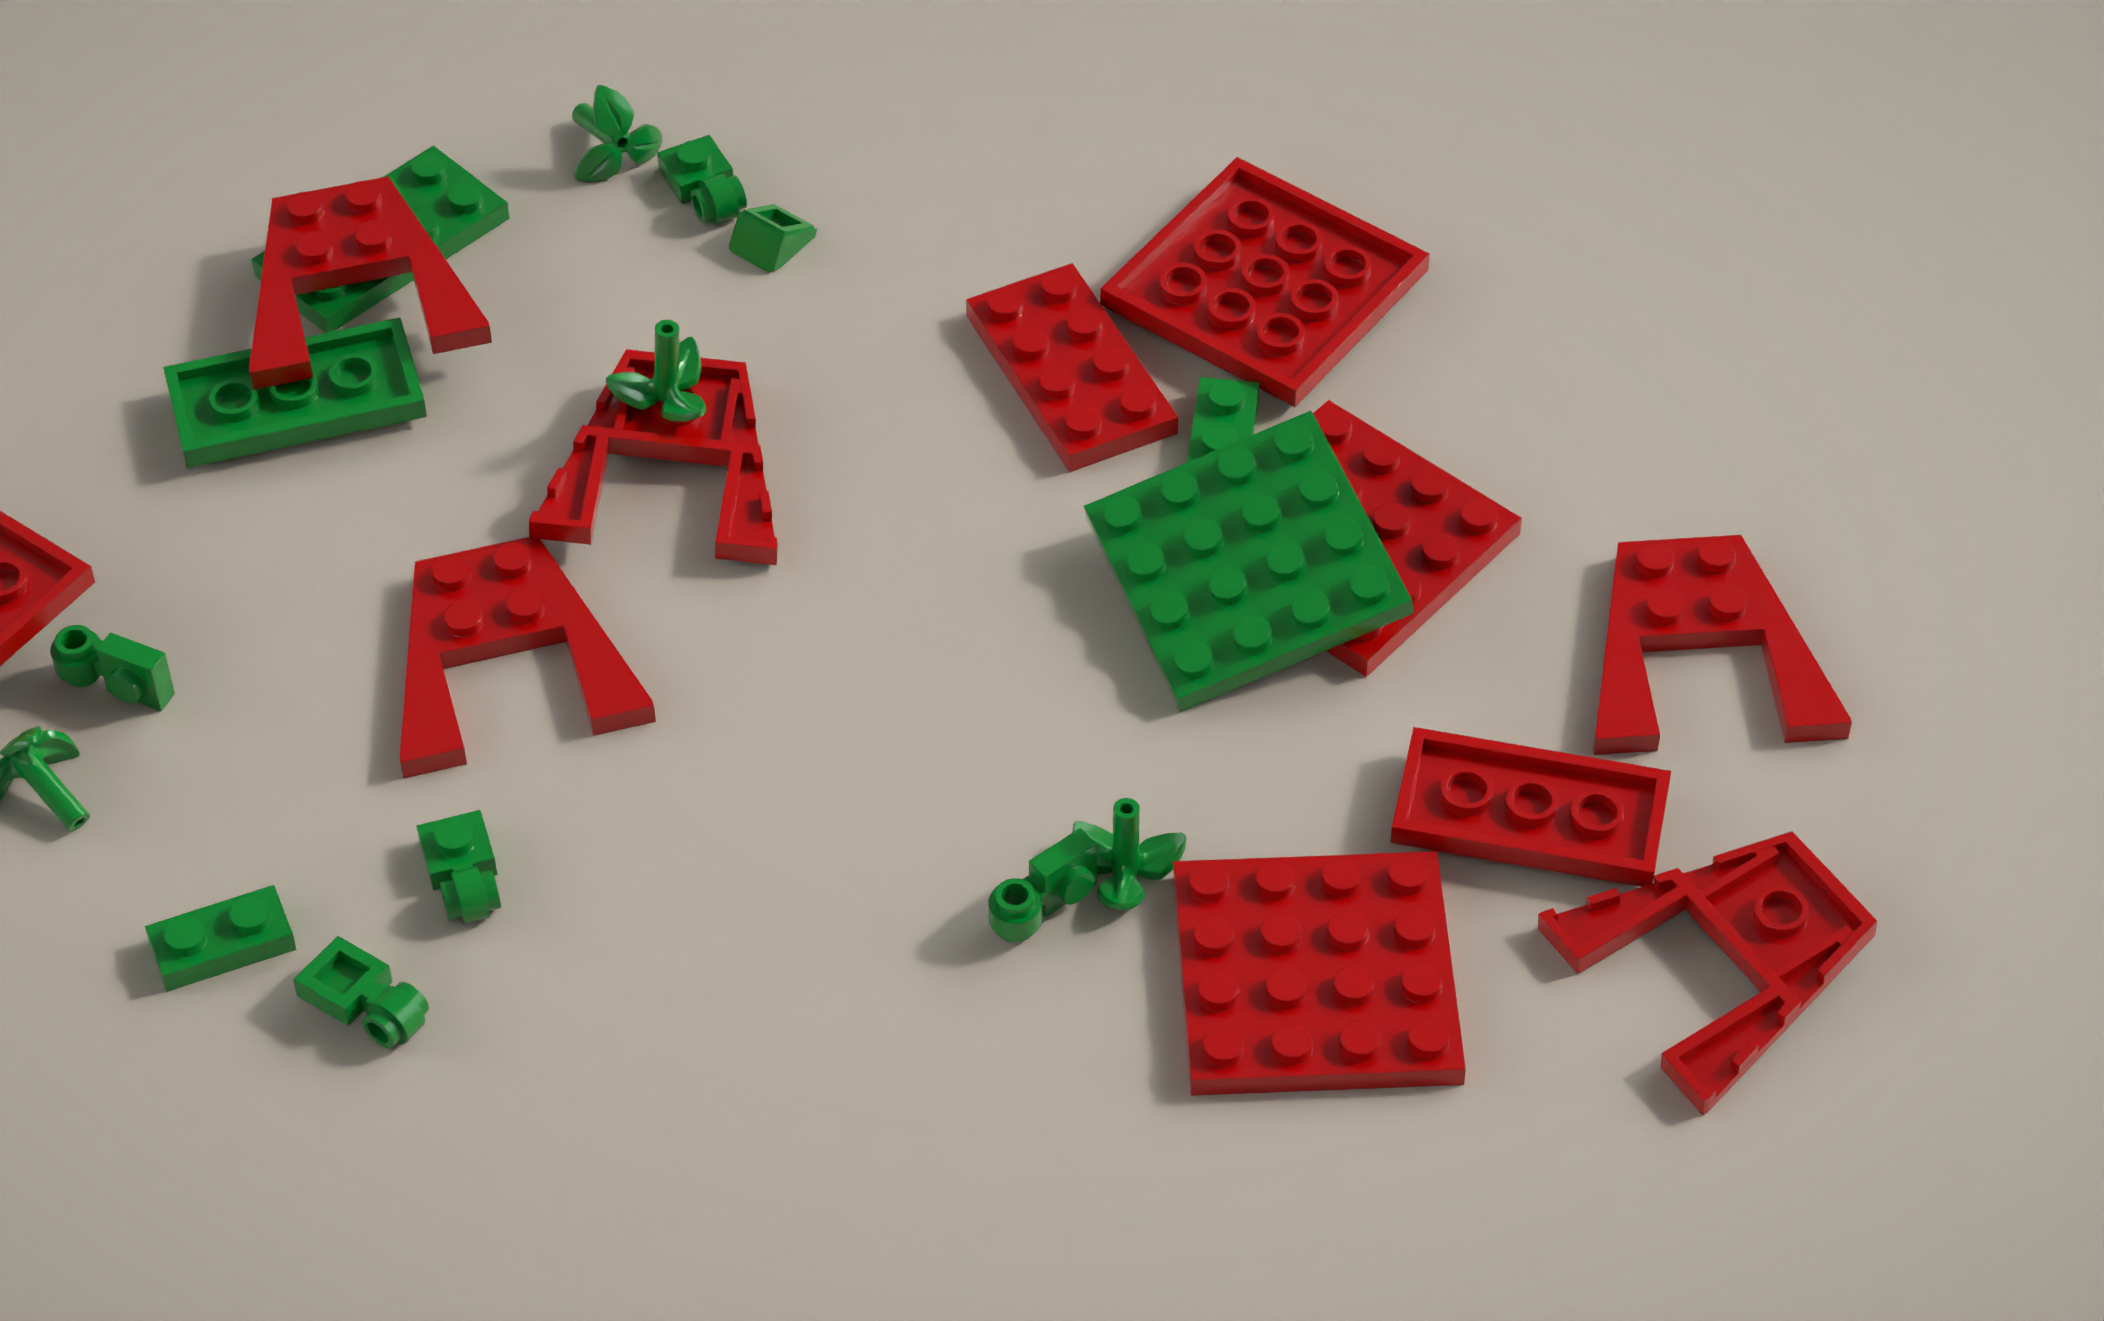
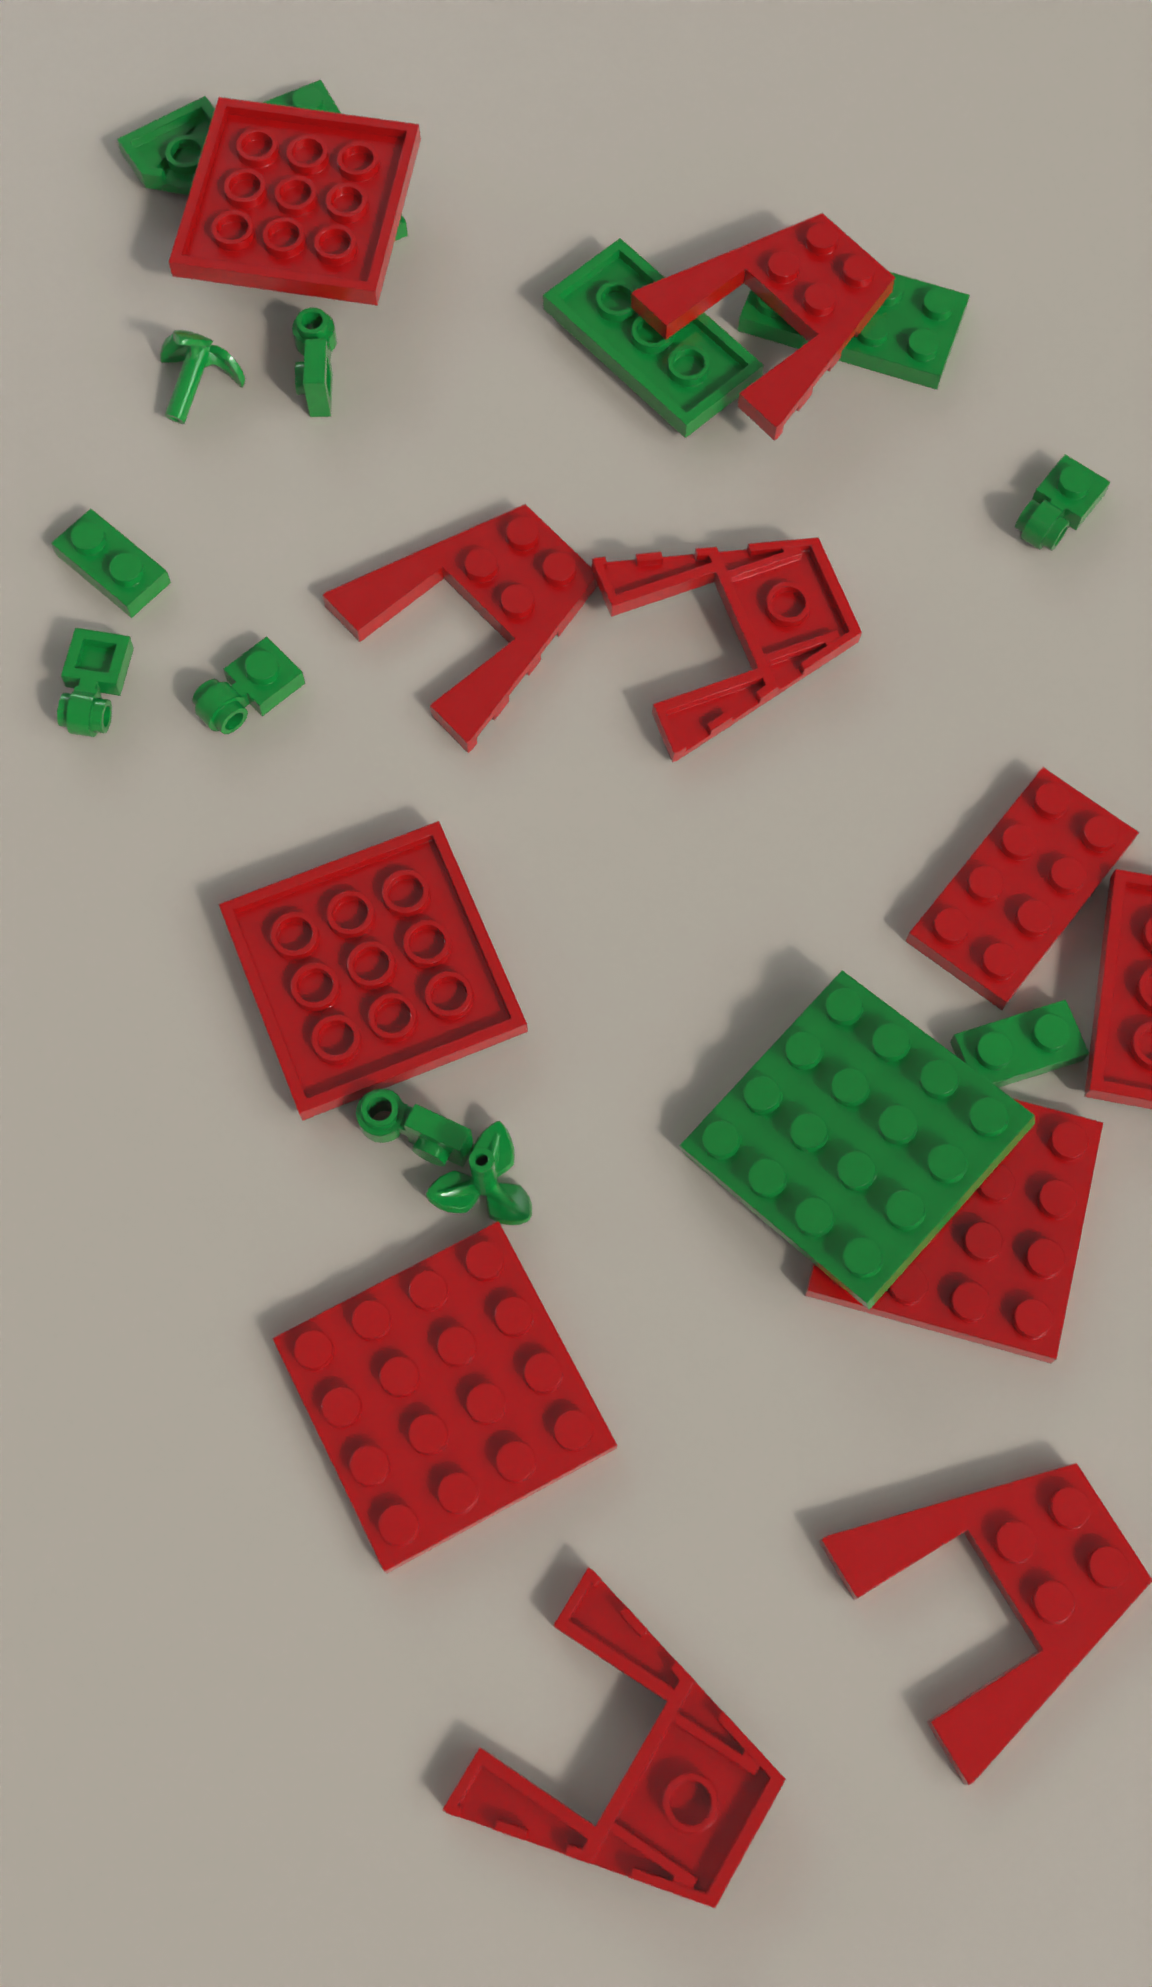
camera: 65 degrees right, 20 degrees up
green plant [572,85,662,182] -> none
green plant [606,320,707,422] -> none
green slope [729,204,817,272] -> none
red plate [1390,727,1672,887] -> none
none -> red plate [218,821,528,1121]

